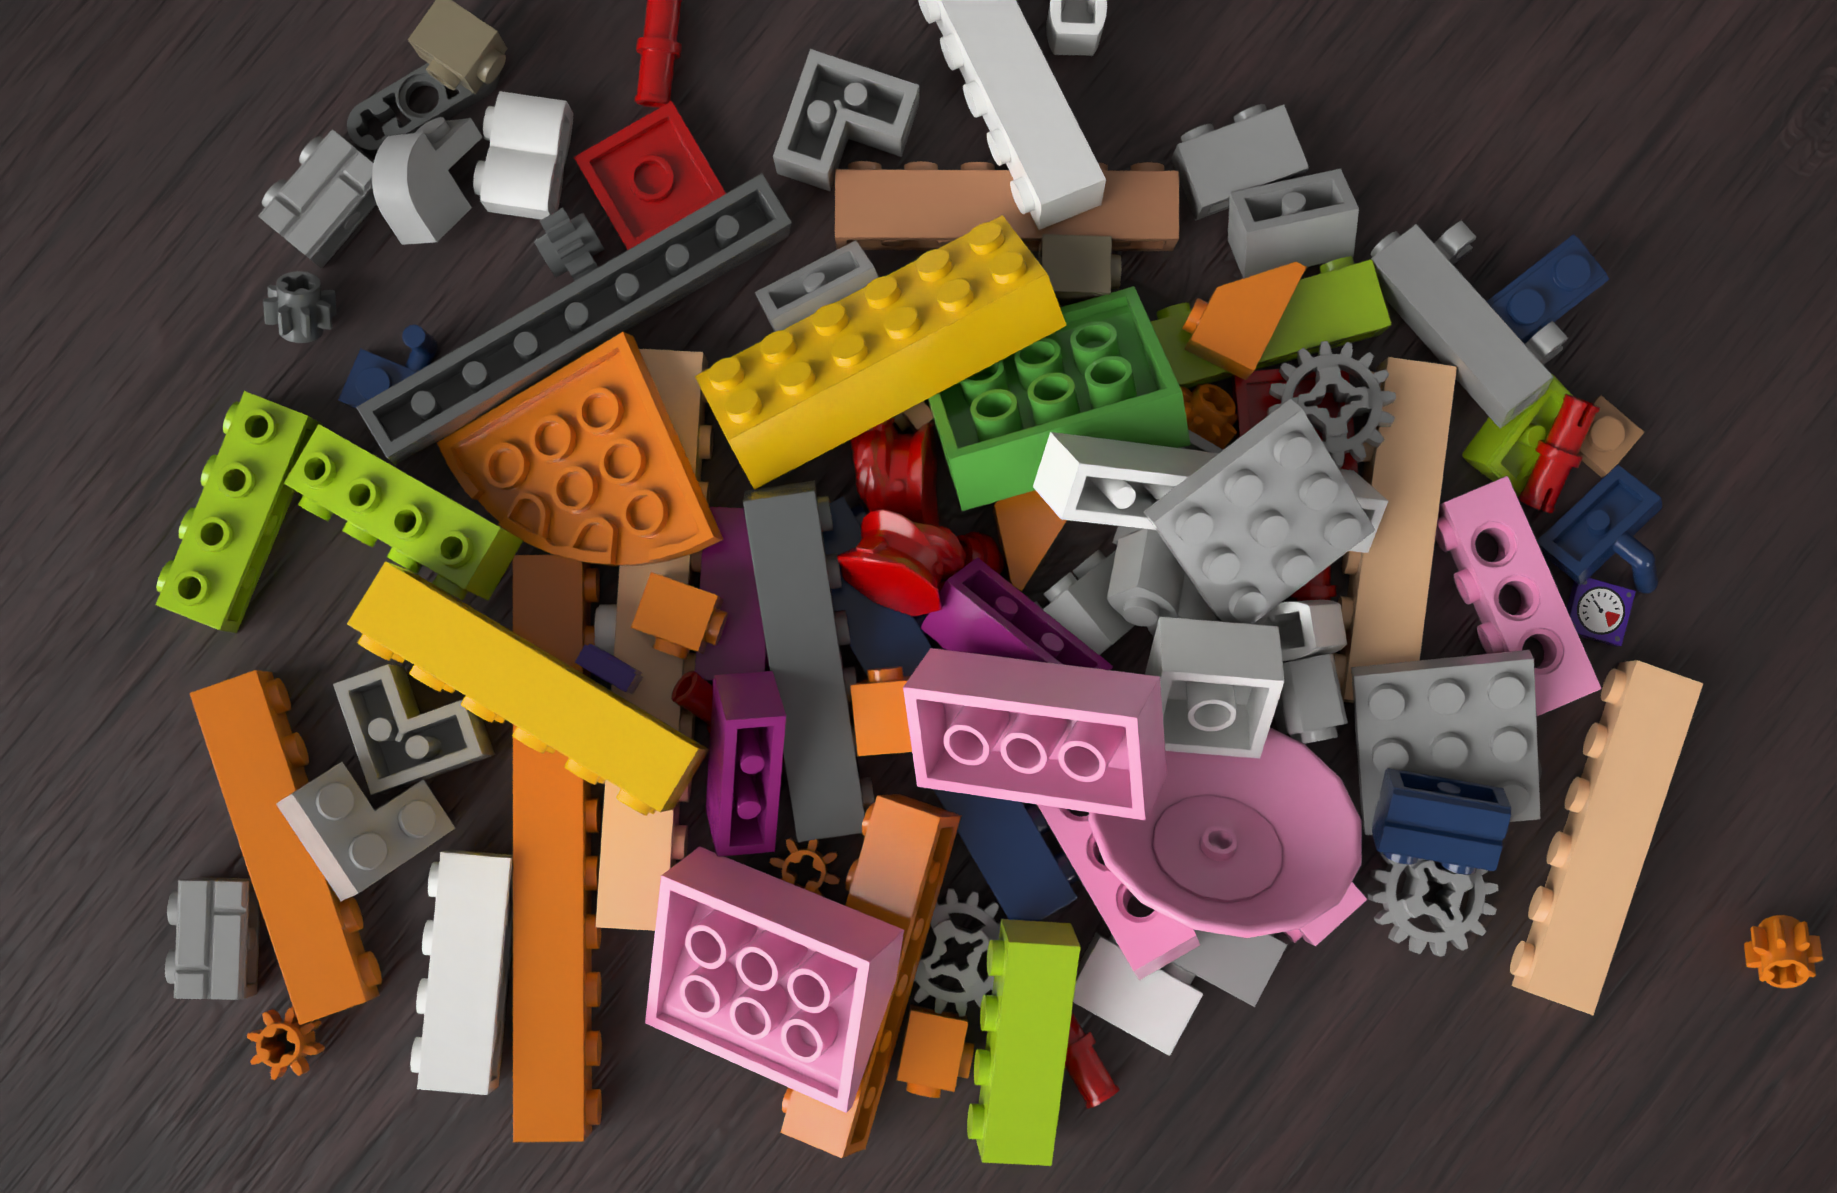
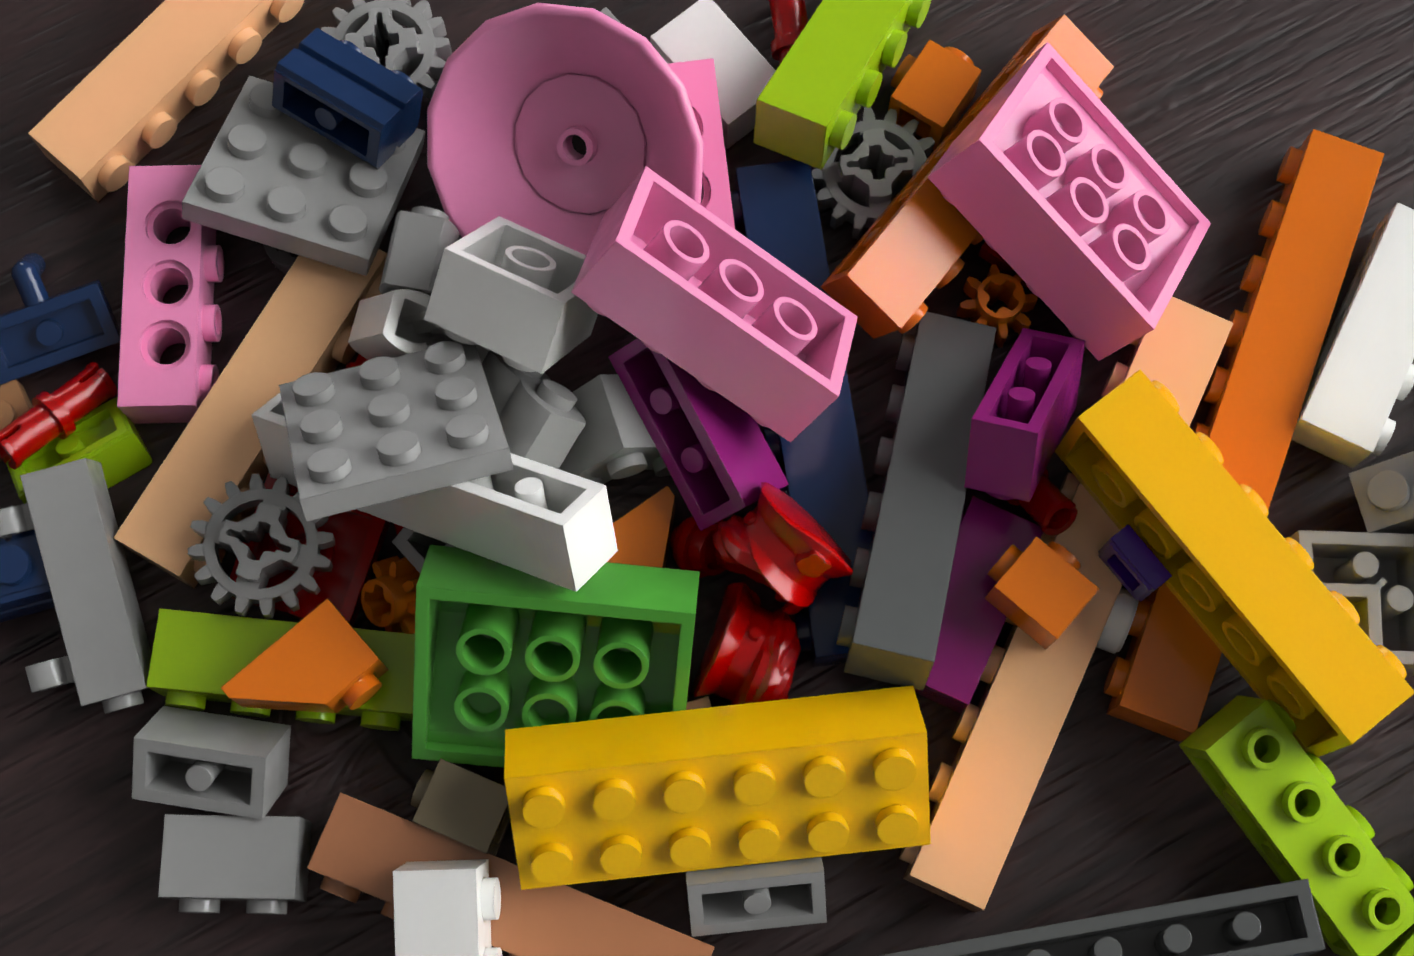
camera: 160 degrees left, 10 degrees down
orange plate [437,332,724,566] -> none
orange brick [850,666,912,756] -> none
tile [1567,578,1636,647] -> none

